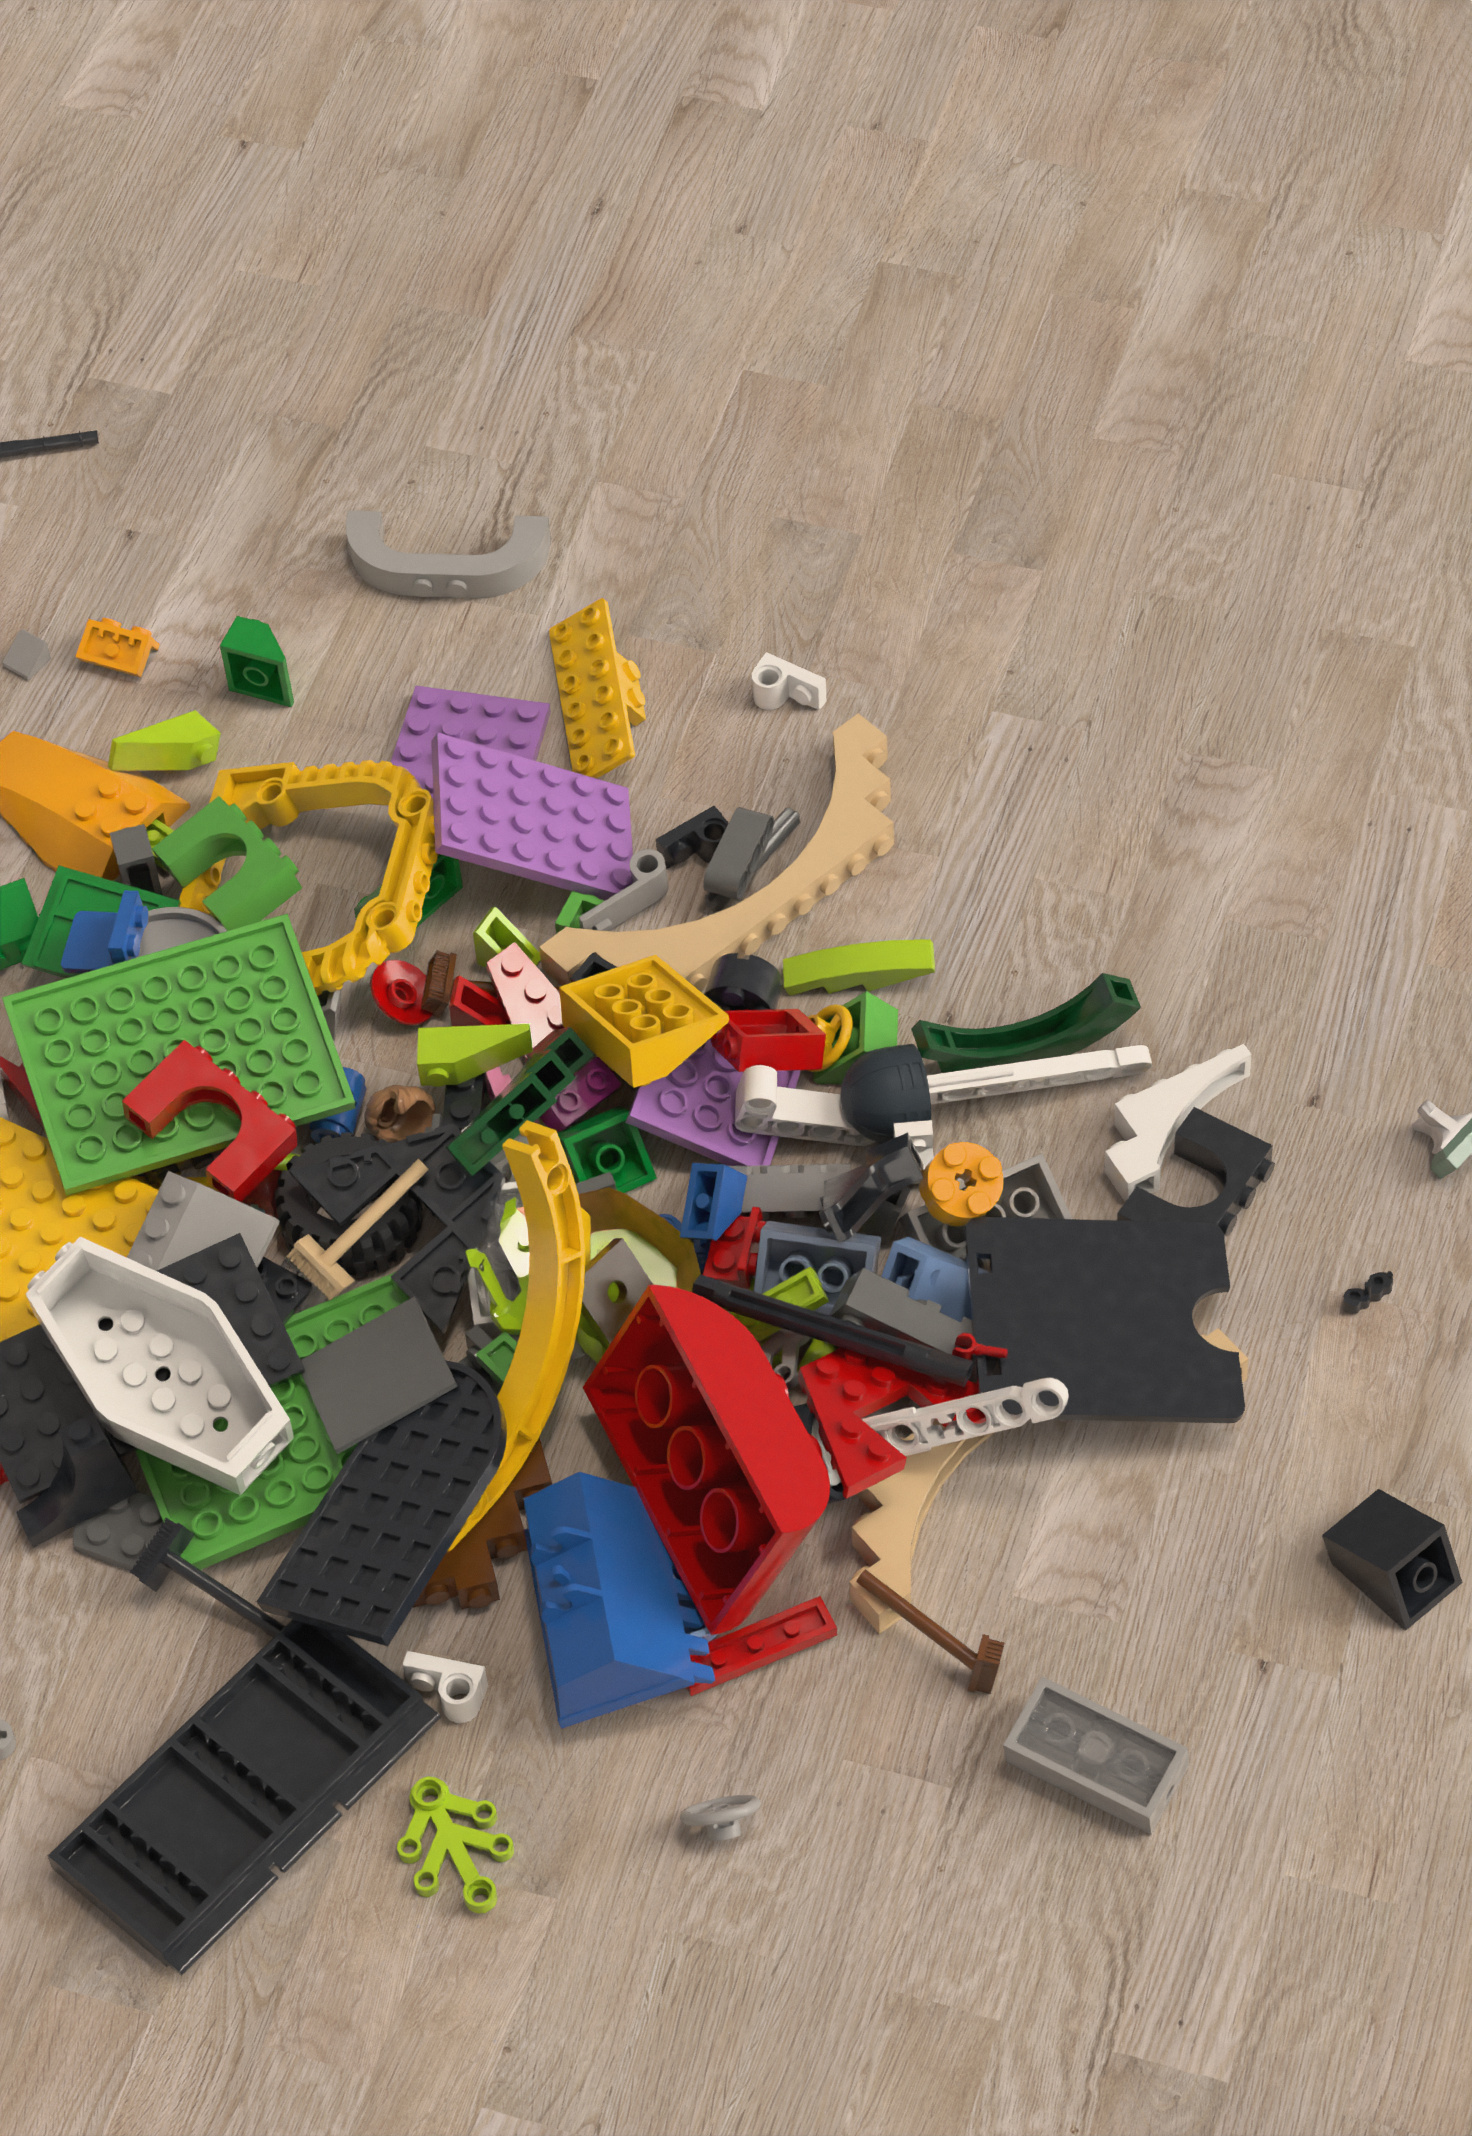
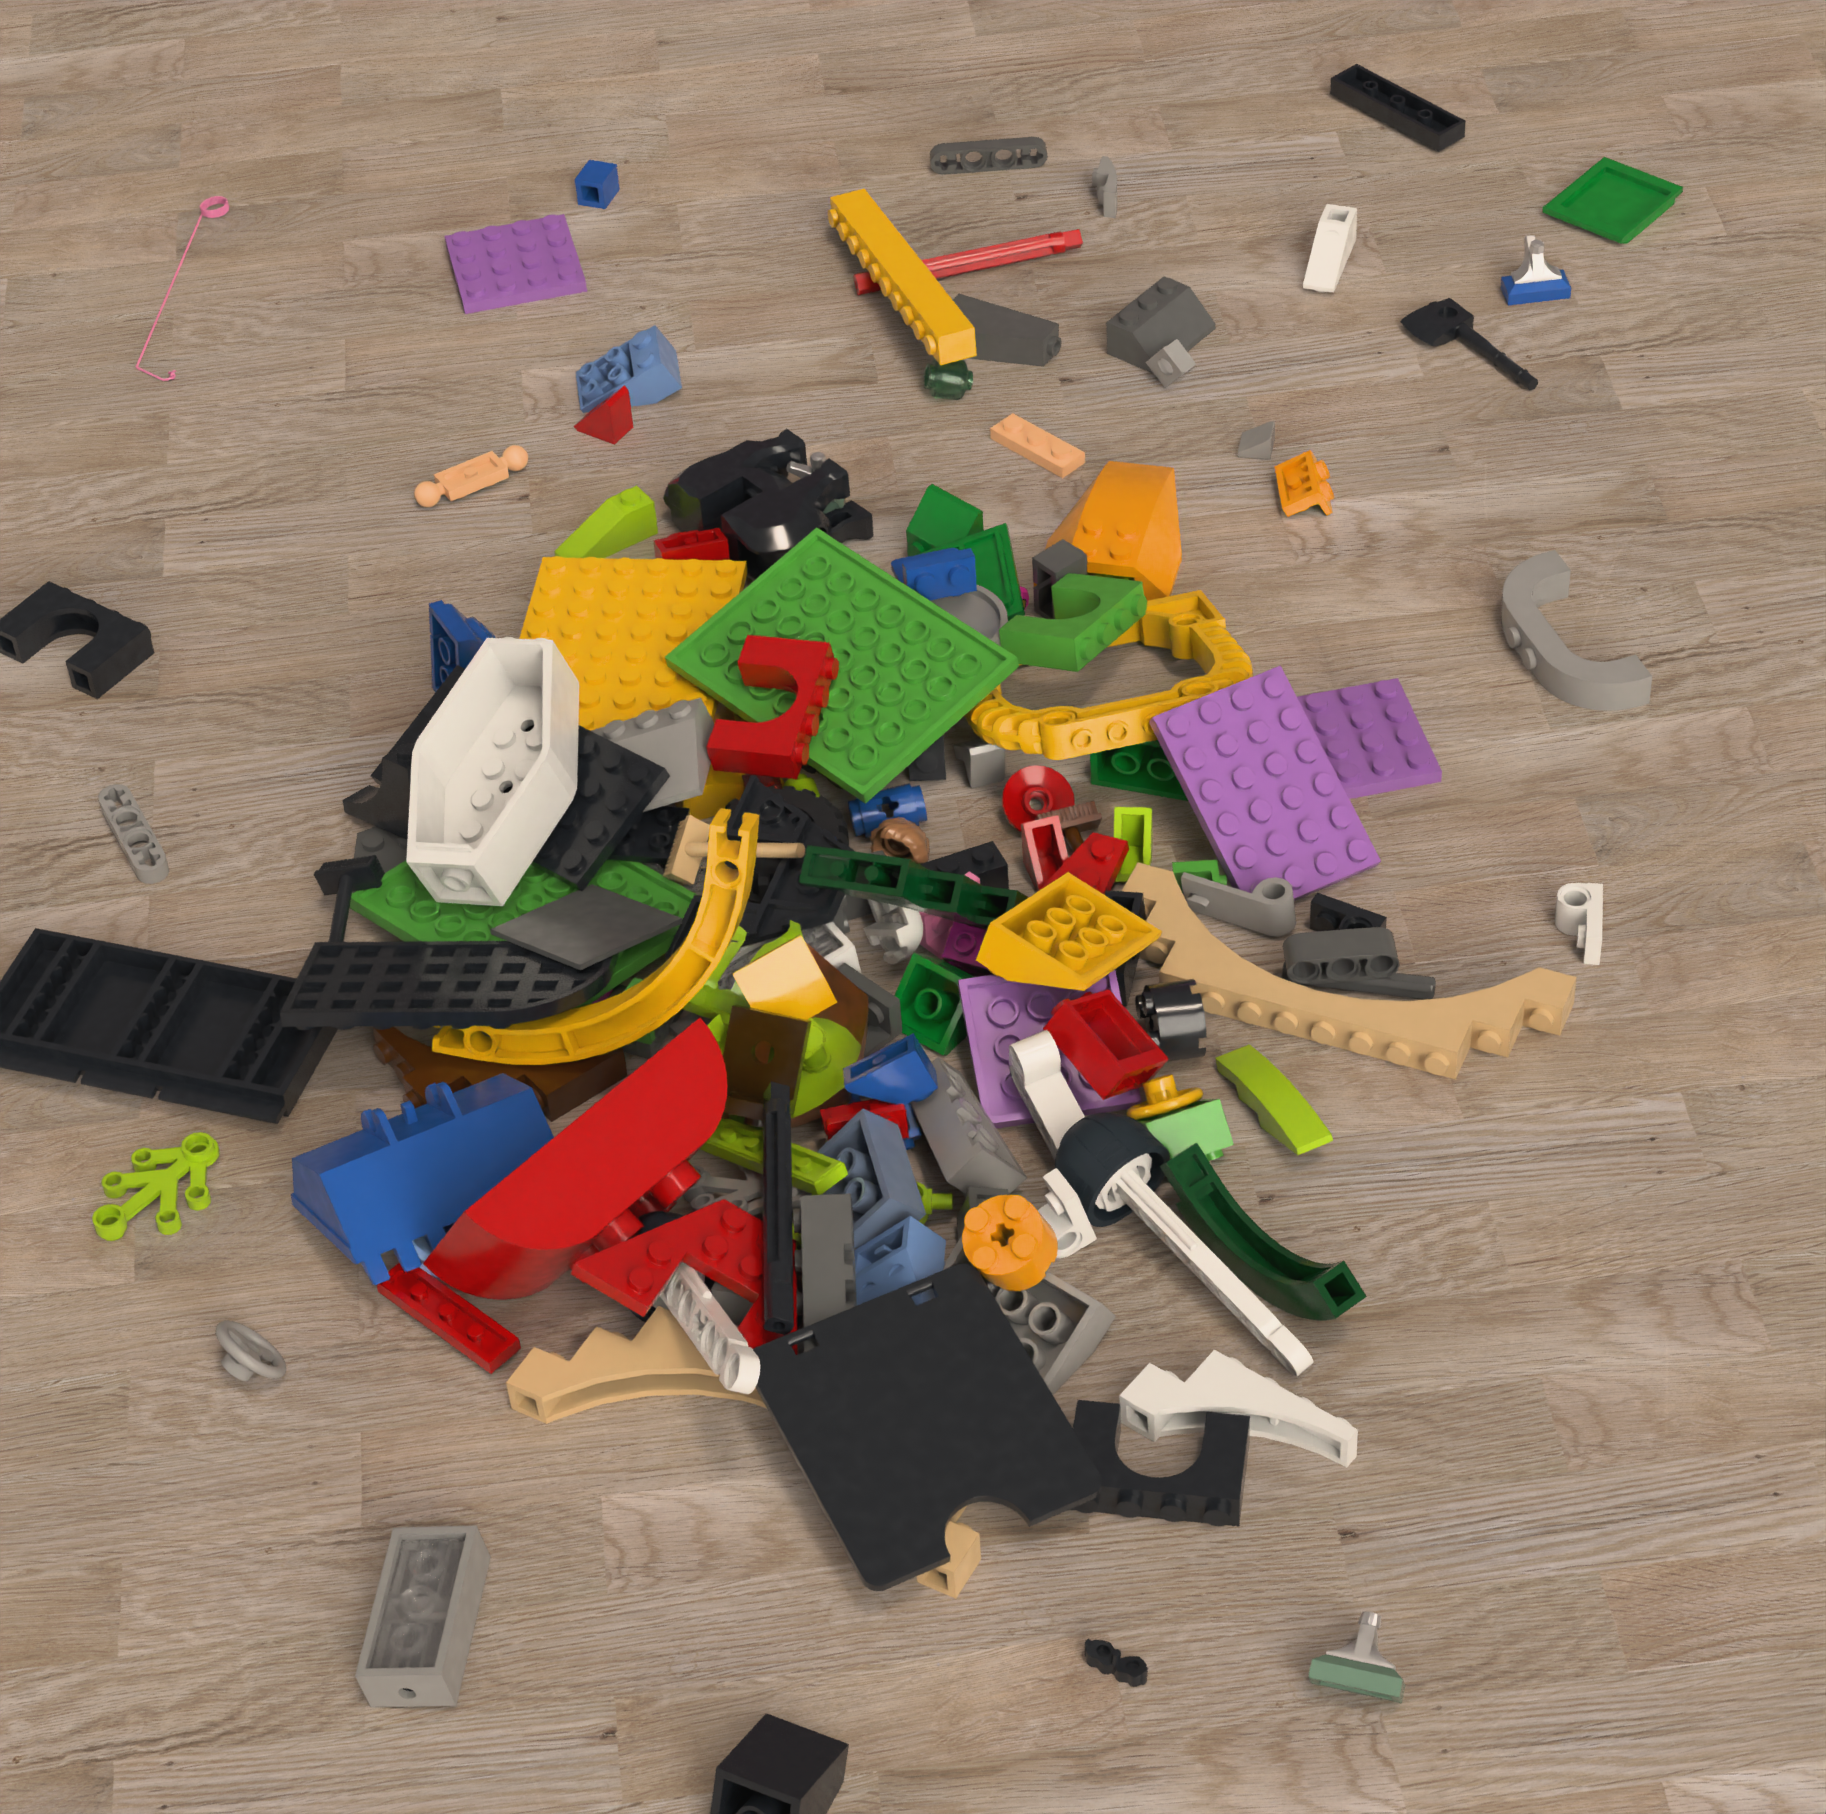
camera: 65 degrees right, 10 degrees down
lime slope [108,710,221,771] -> none
green slope [220,616,294,707] -> none
white plate [403,1651,488,1723] -> none
lime slope [417,1024,533,1087] -> none
yellow bracket [549,598,646,779] -> none
black arch [819,1132,924,1243] -> none
reddish brown piece [856,1570,1005,1694] -> none
red hand [952,1333,1008,1360] -> none

